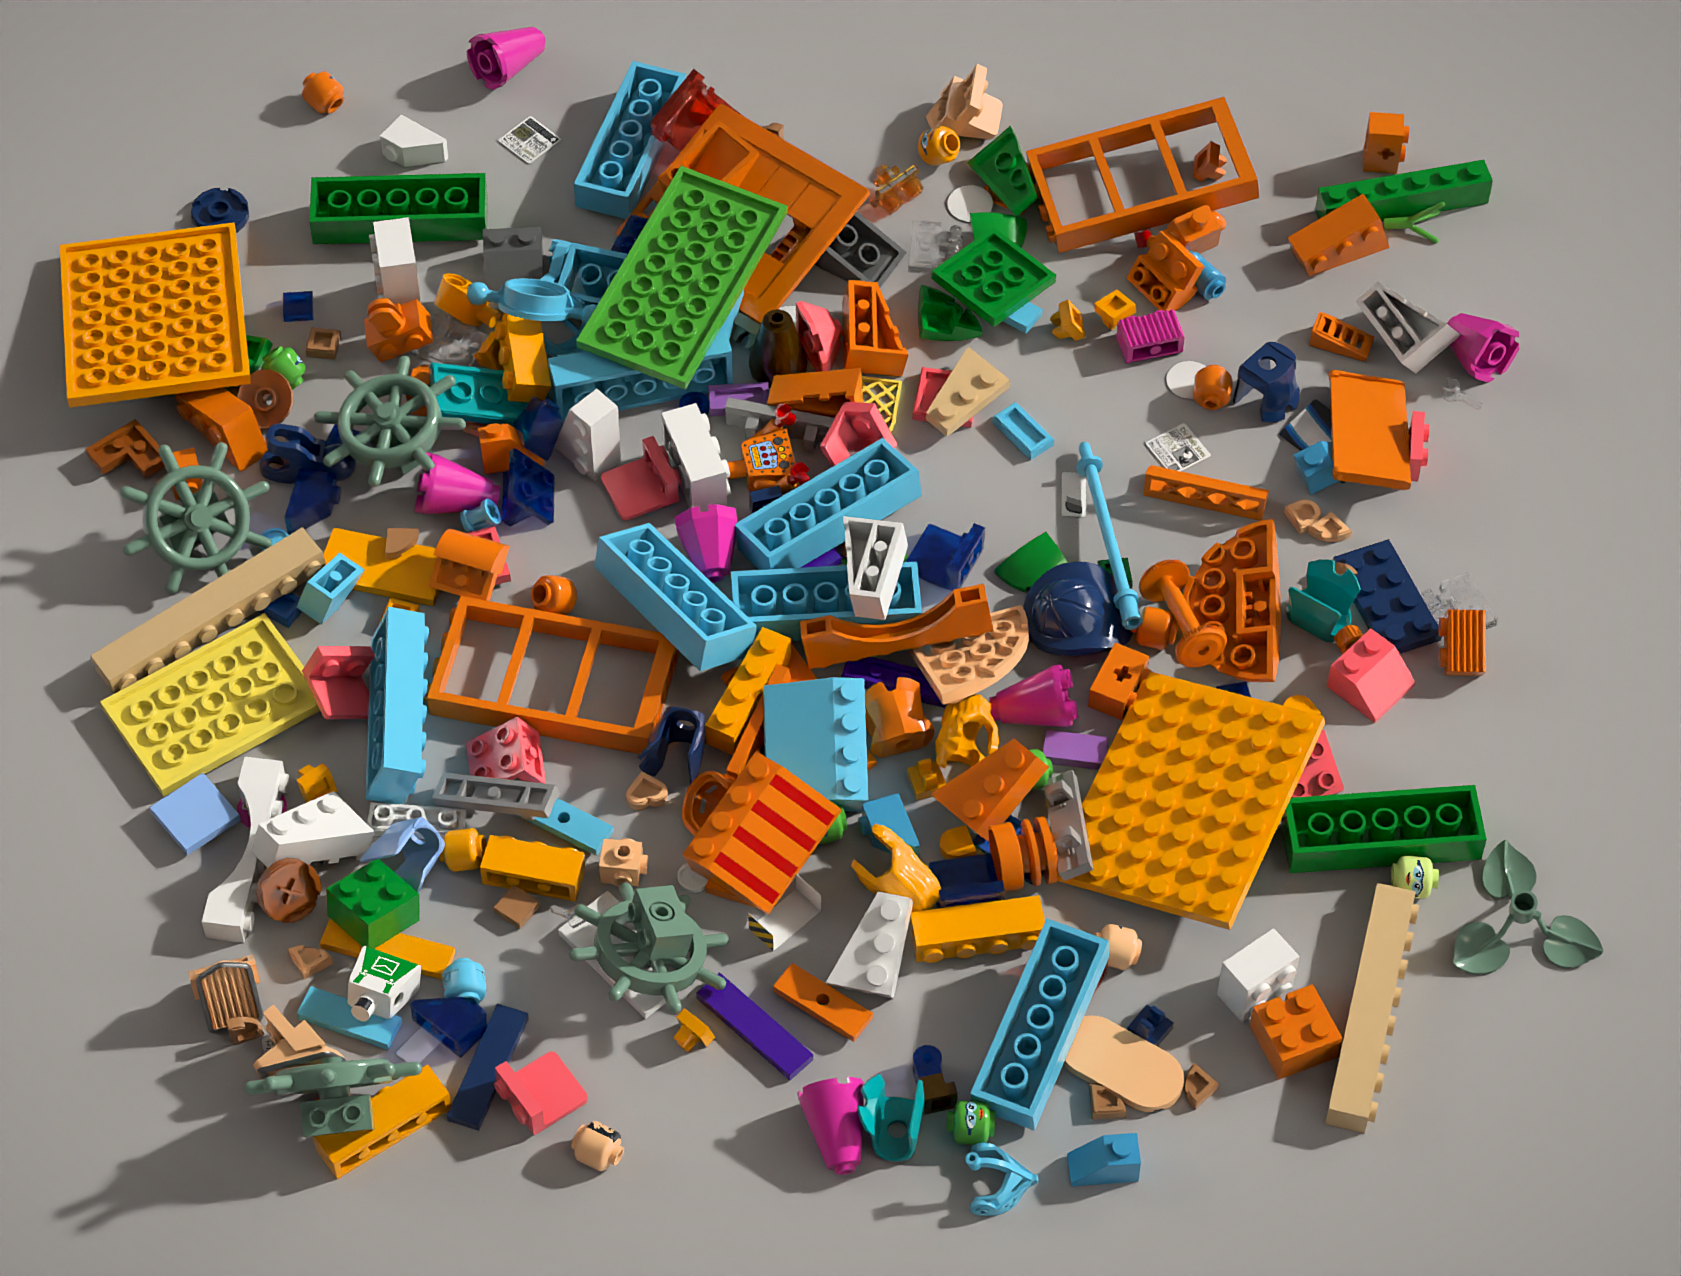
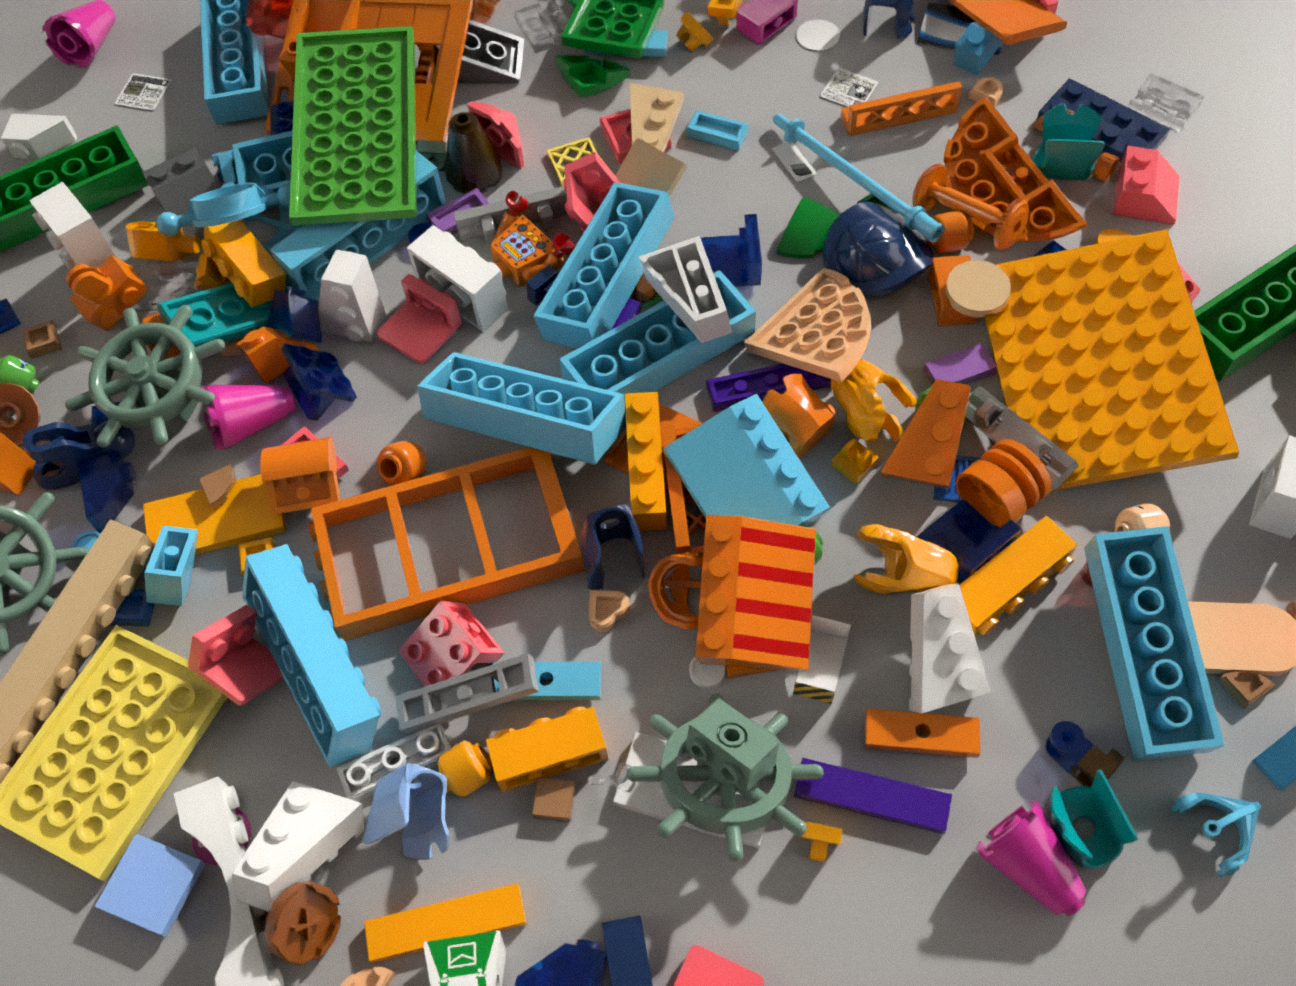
camera: 25 degrees left, 5 degrees up
light orange tile [296,763,338,803] -> none
green brick [326,859,420,949] -> none
medium azure head [442,958,487,1009] -> none
medium azure bush [460,499,501,533] -> none
light nougat brick [599,838,648,887] -> none
dark pink cone [675,504,738,583] -> none
orange wedge [767,368,863,418] -> none
orange arch [800,583,994,669] -> none
orange wedge [842,280,909,377] -> none
dark azure slope [858,793,920,858] -> none
light orange tile [939,825,976,862] -> none
bright green head [947,1100,995,1145] -> none
dark pink cone [989,664,1079,727] -> none
dark blue tile [1127,1005,1174,1047] -> none
orange head [1193,365,1233,410] -> none
light nougat tile [1308,511,1352,542] -> none
orange brick [1438,609,1486,676] -> none
none -> tan tile [615,138,687,197]
none -> tan tile [945,260,1011,318]

